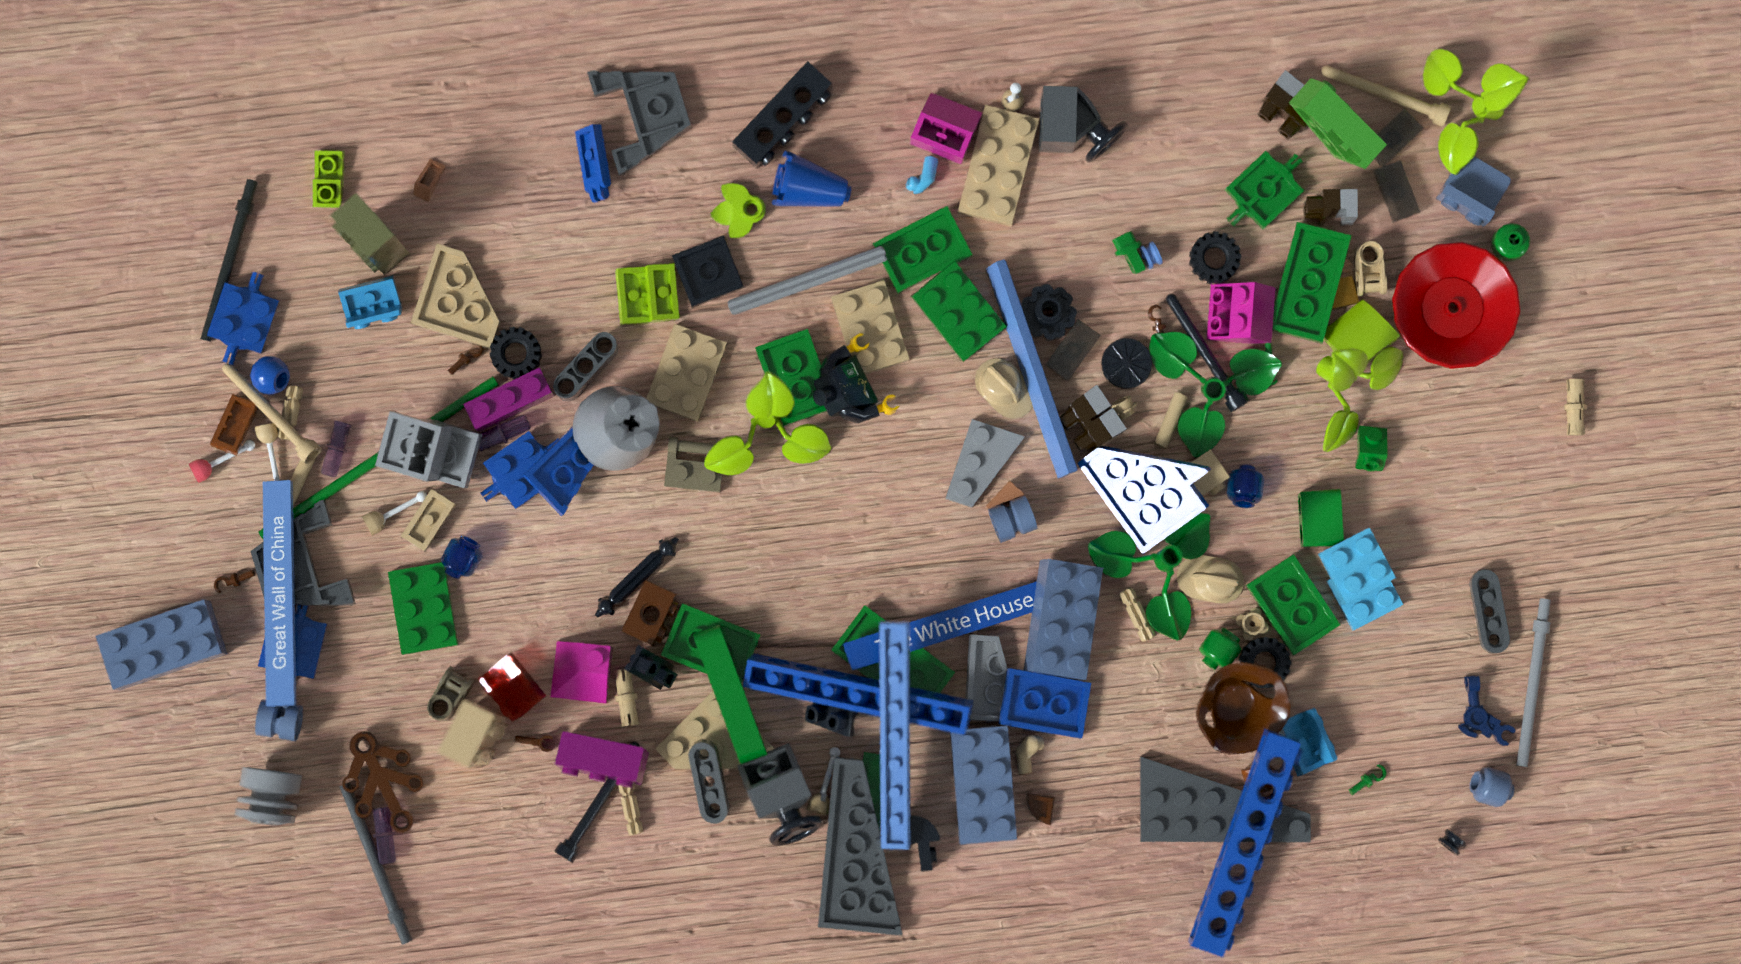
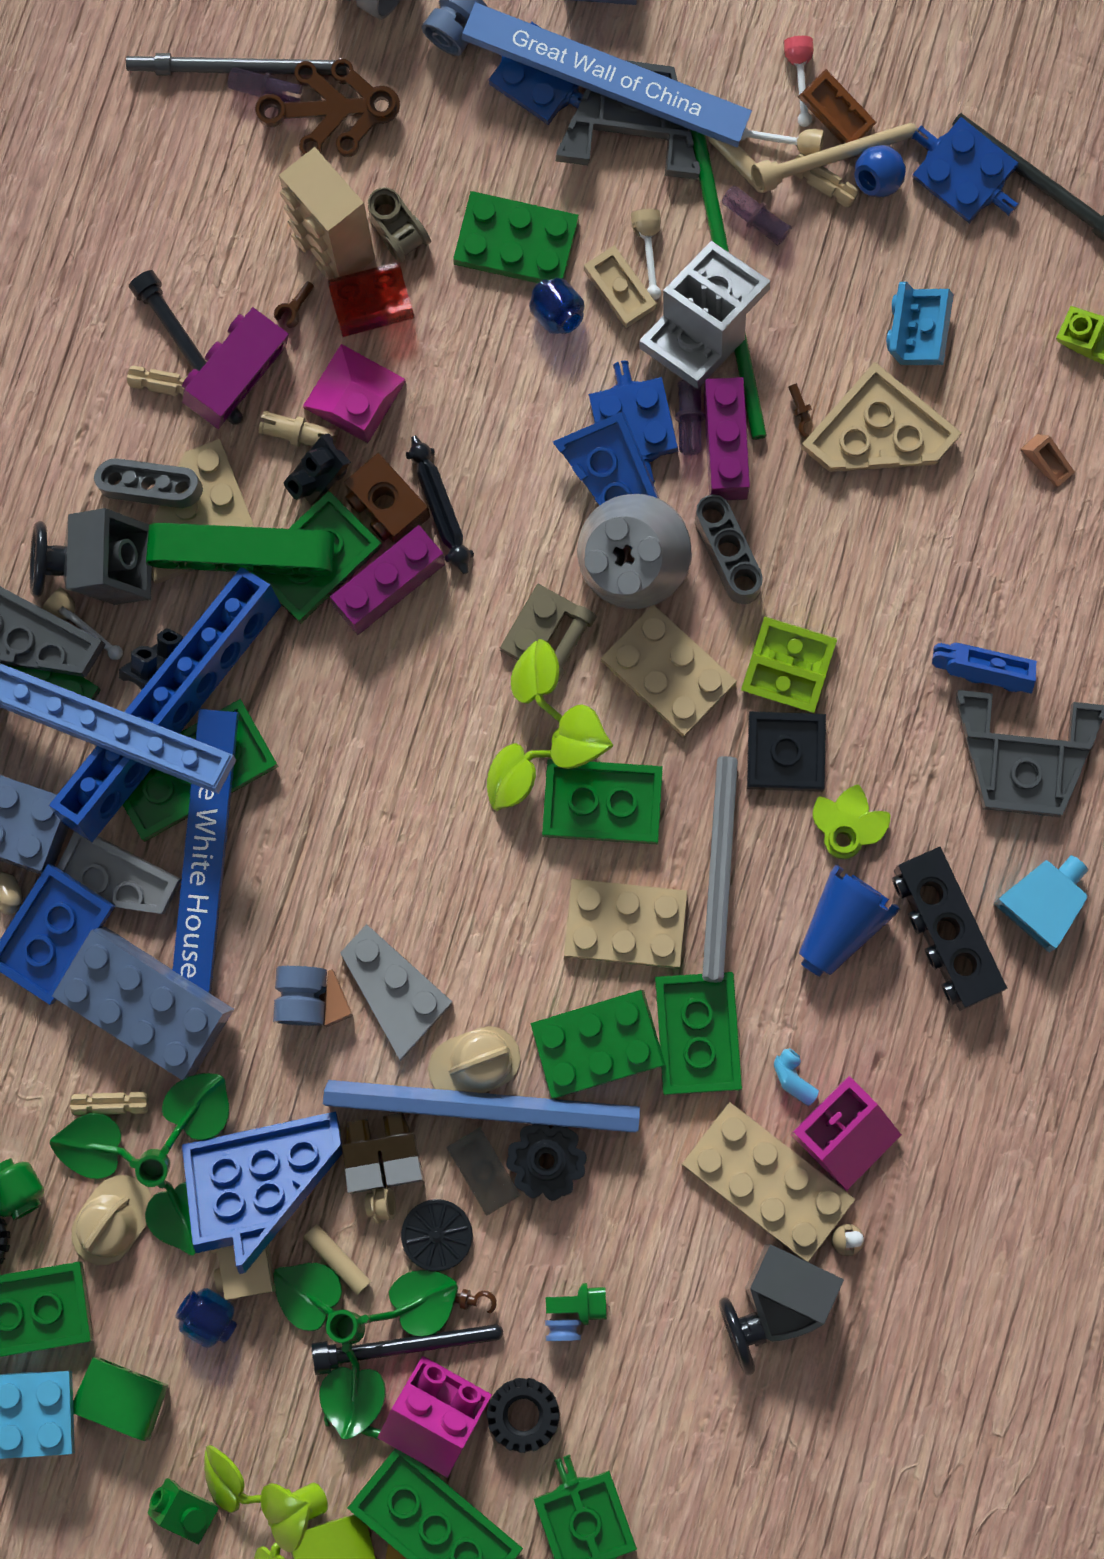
camera: 120 degrees right, 5 degrees down
reddish brown hand [214,570,255,593] -> none
olive brick [330,193,410,275] -> none
black tyre [489,327,542,379] -> none
torso [813,333,899,423] -> none
tan plate [1236,608,1269,641] -> none
none -> magenta brick [330,525,445,635]
none -> medium azure torso [993,855,1088,953]

